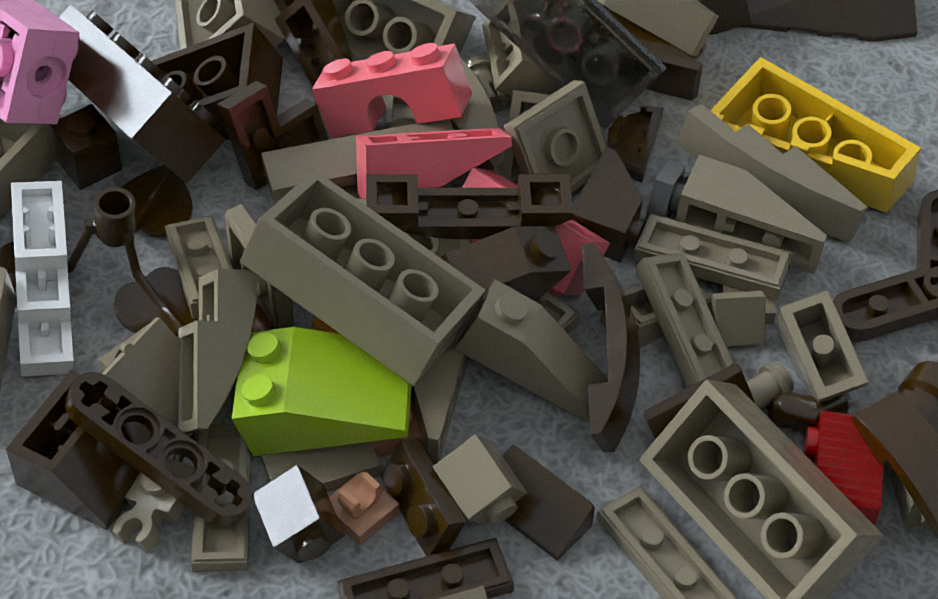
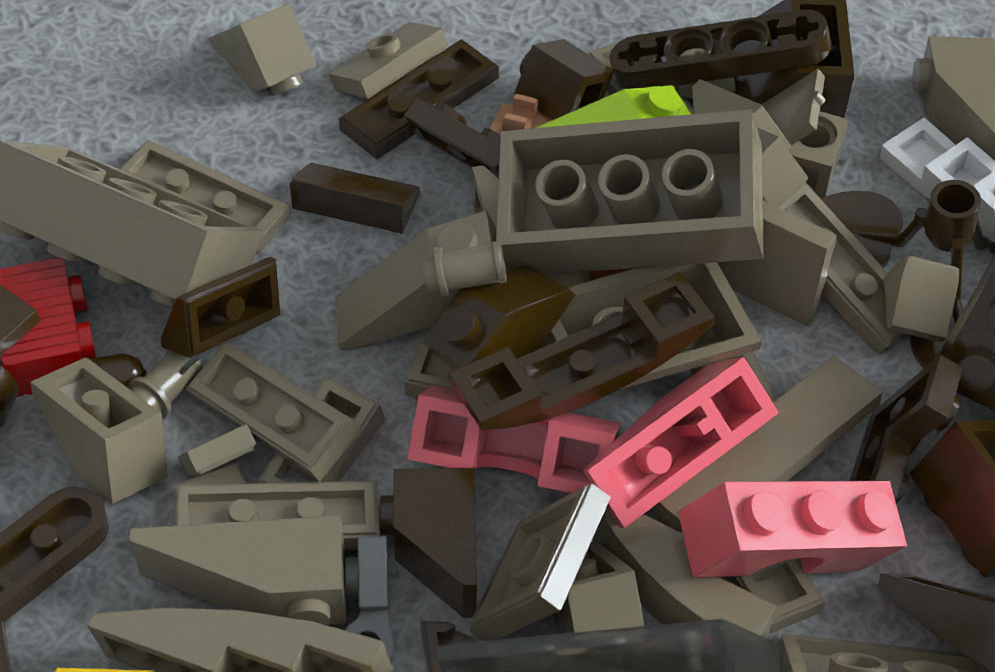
camera: 155 degrees right, 0 degrees up
dark tan brick [433,434,527,525] -> none
dark brown slope [582,242,640,452] -> none
none -> dark tan pin [422,241,507,298]
none -> dark tan slope [884,256,959,342]

